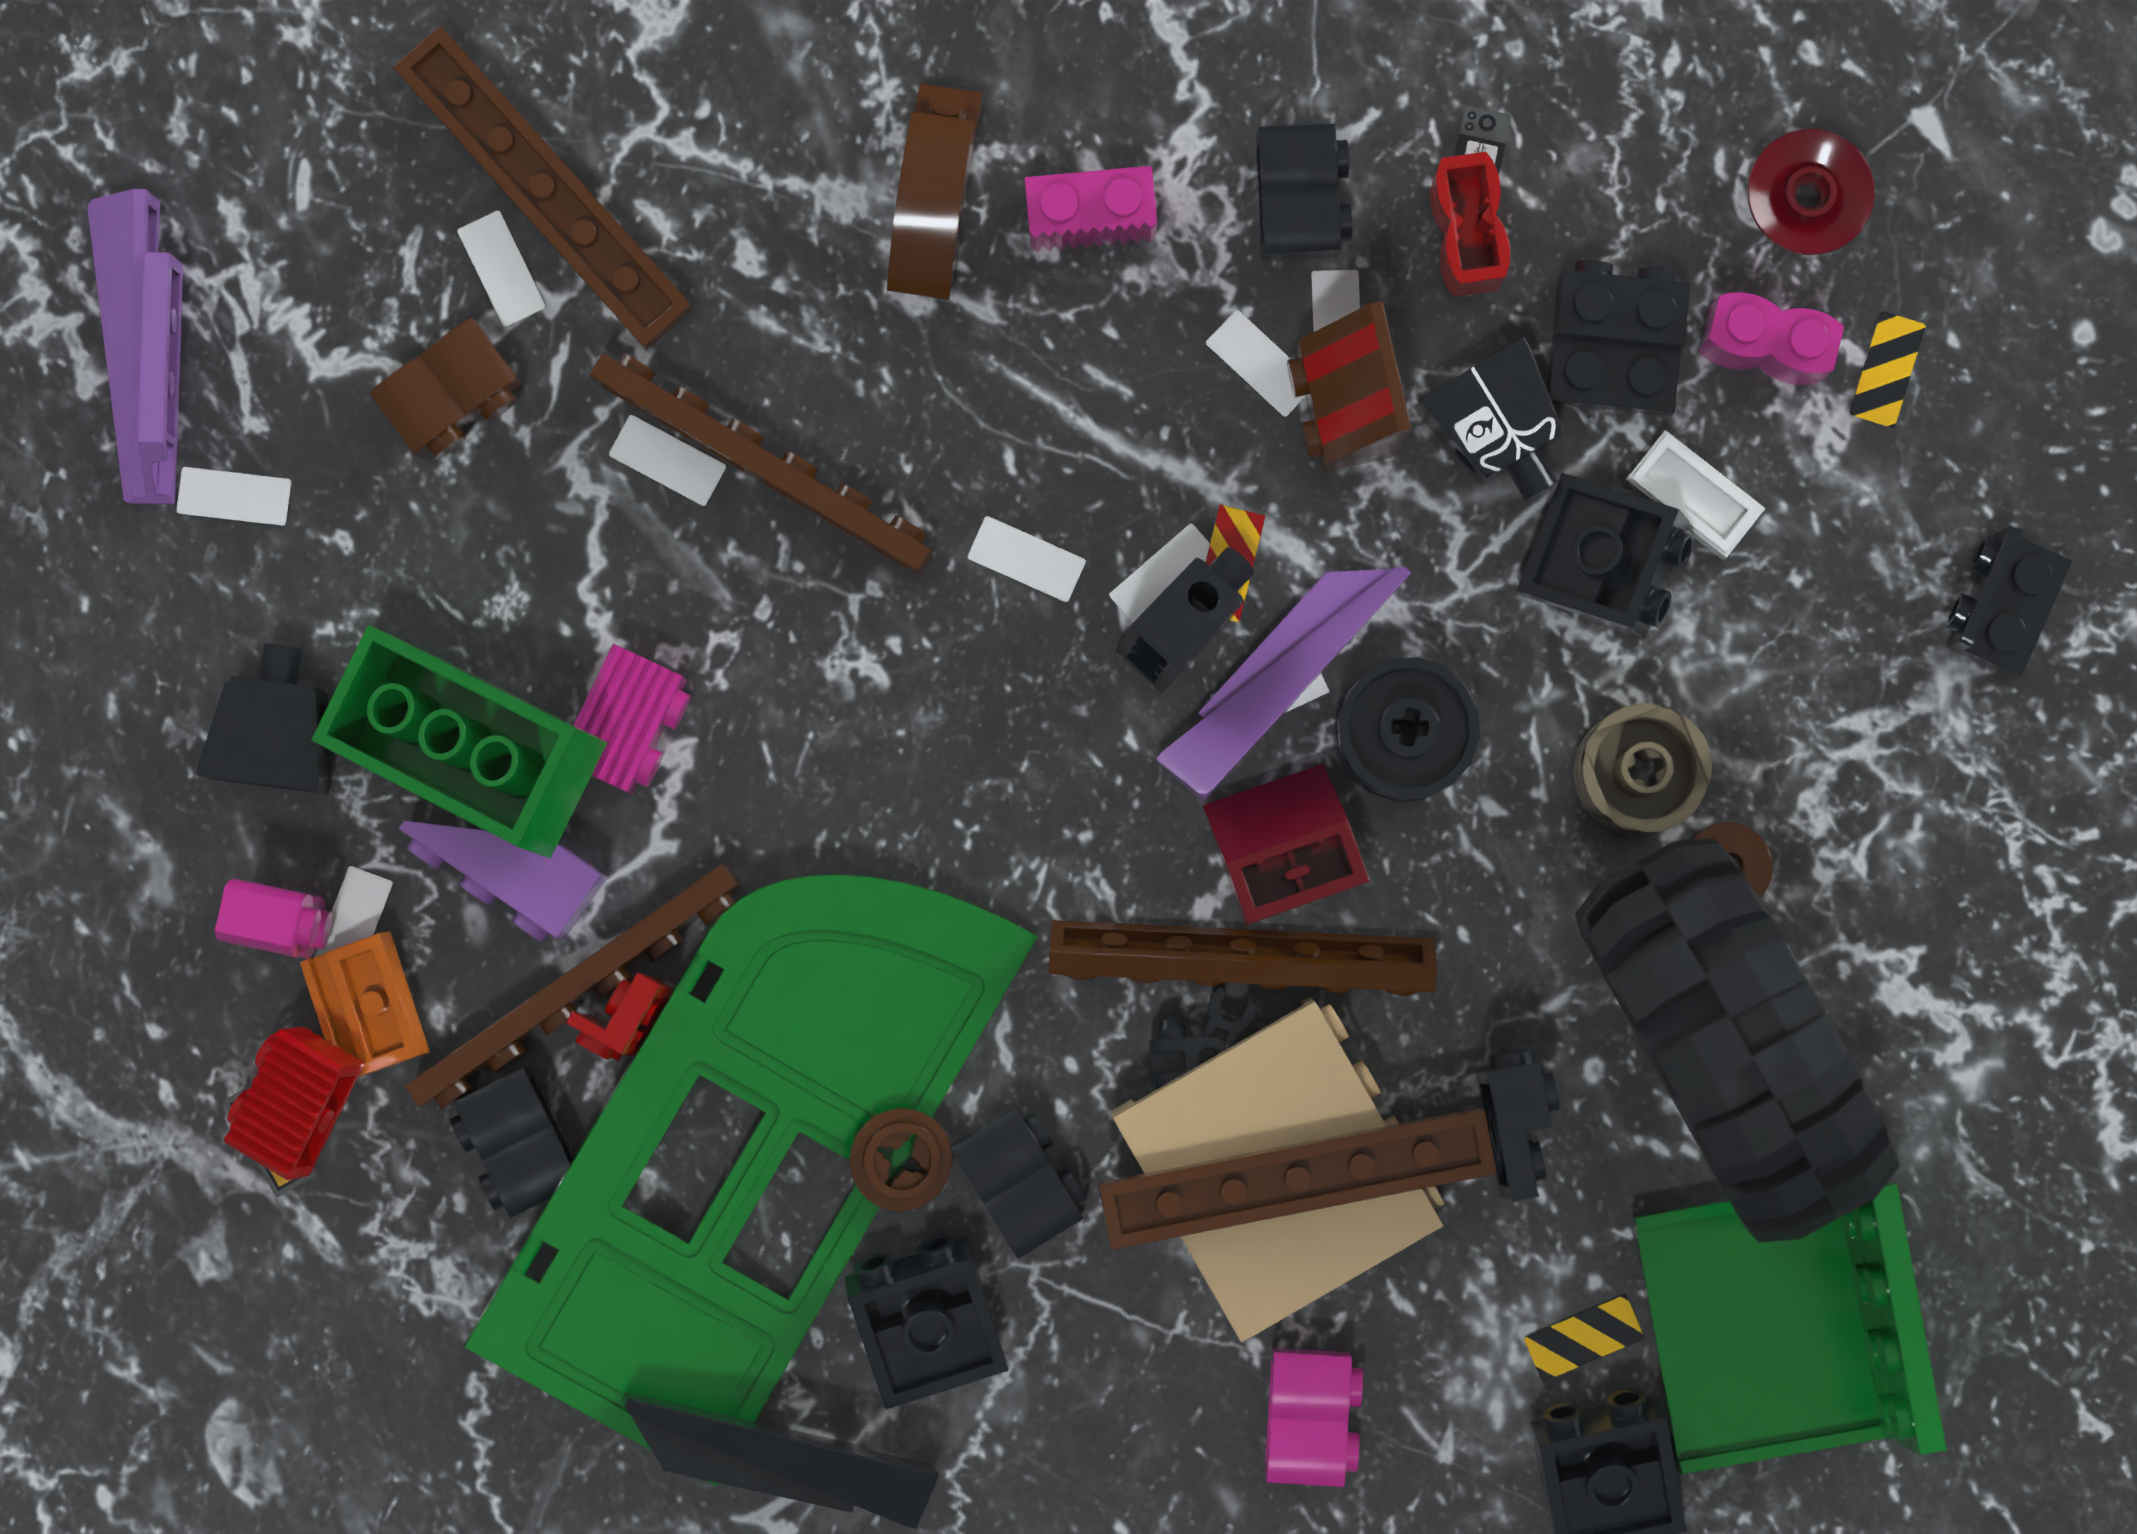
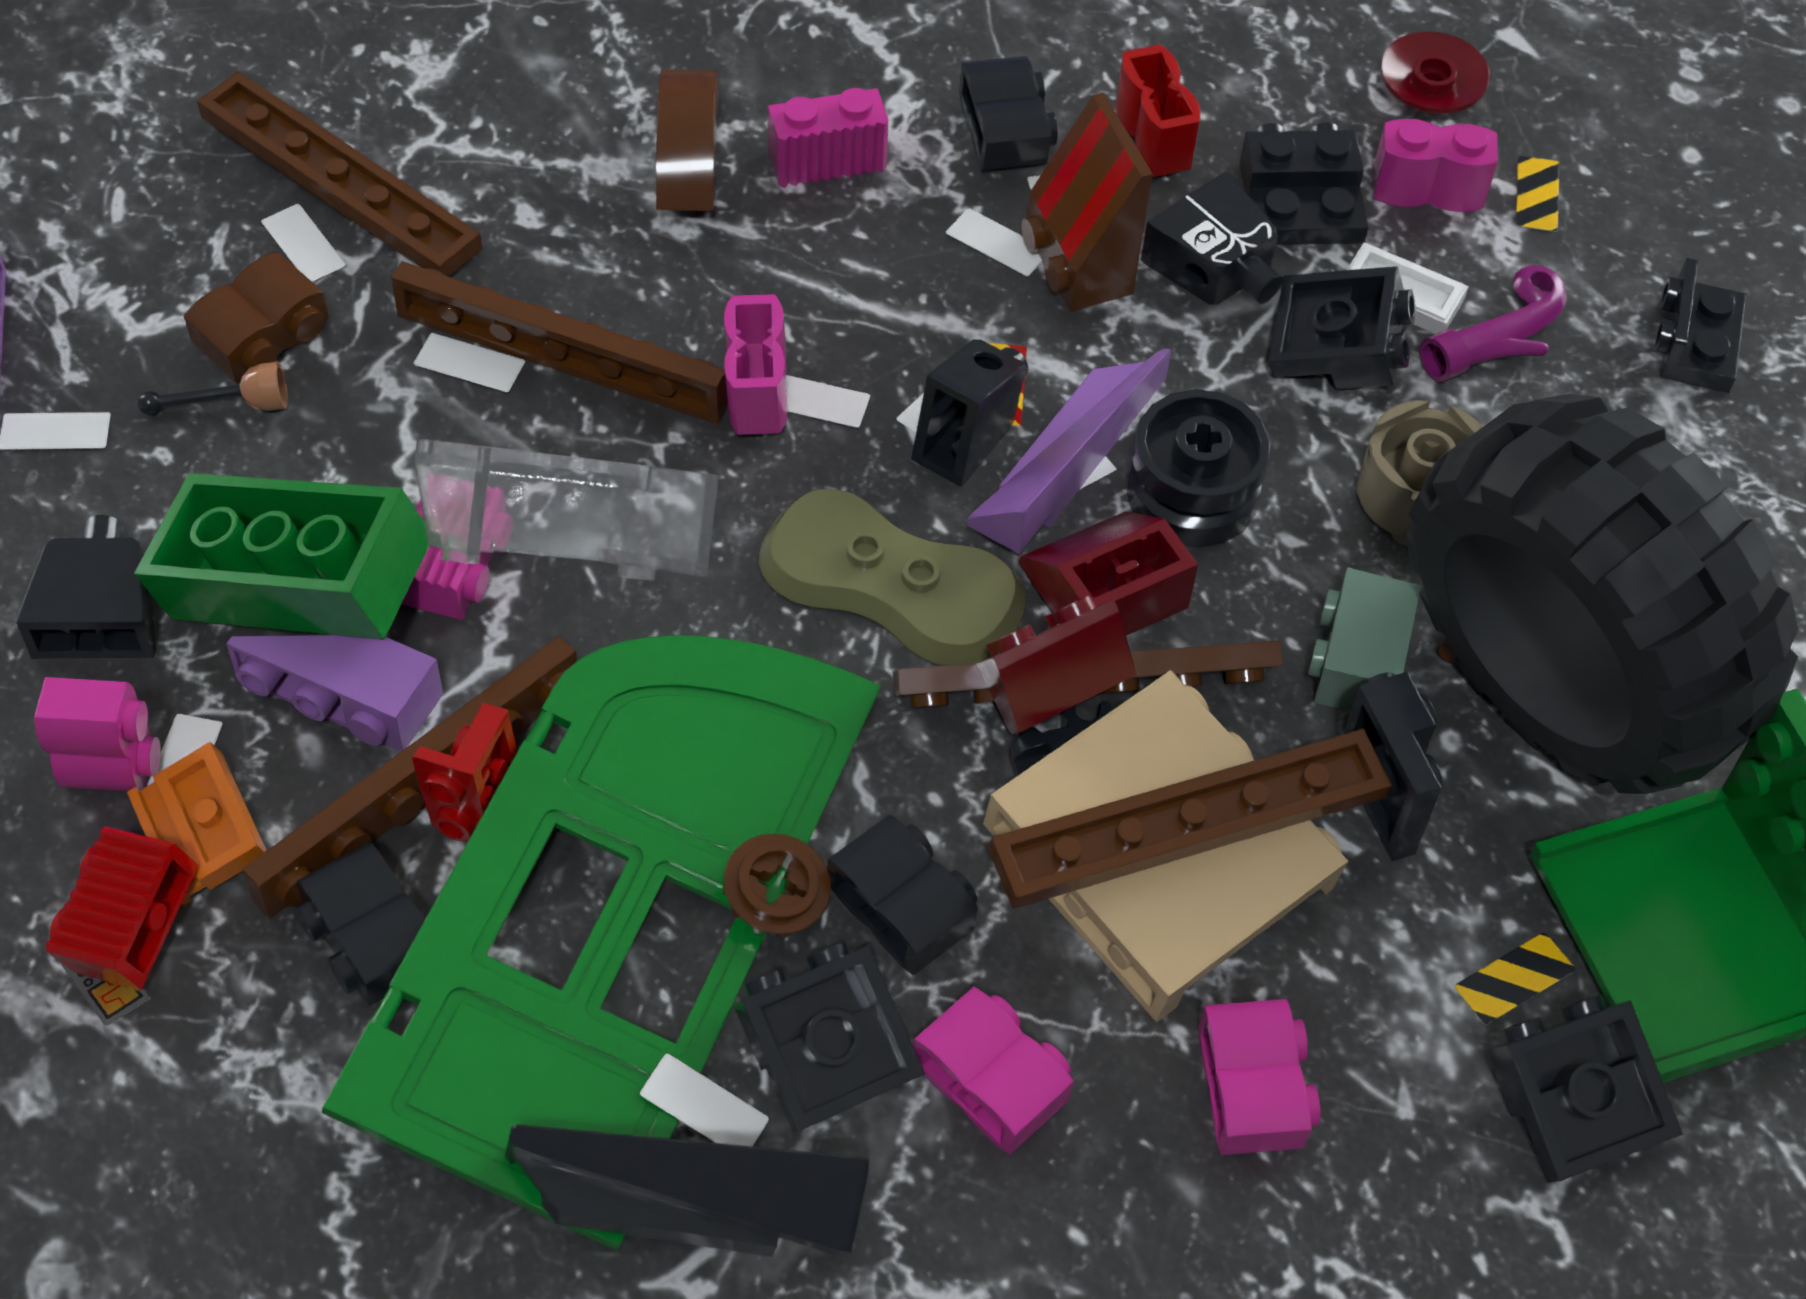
camera: 15 degrees left, 30 degrees down
none -> hinge [138,361,288,415]
none -> clear windscreen [414,438,719,581]
none -> white sticker [640,1054,769,1146]
none -> dark pink brick [724,294,788,435]
none -> olive plate [759,489,1026,666]
none -> dark pink brick [913,987,1074,1155]
none -> dark red slope [977,595,1137,734]
none -> sand green brick [1308,567,1421,712]
none -> magenta plant [1419,265,1567,382]

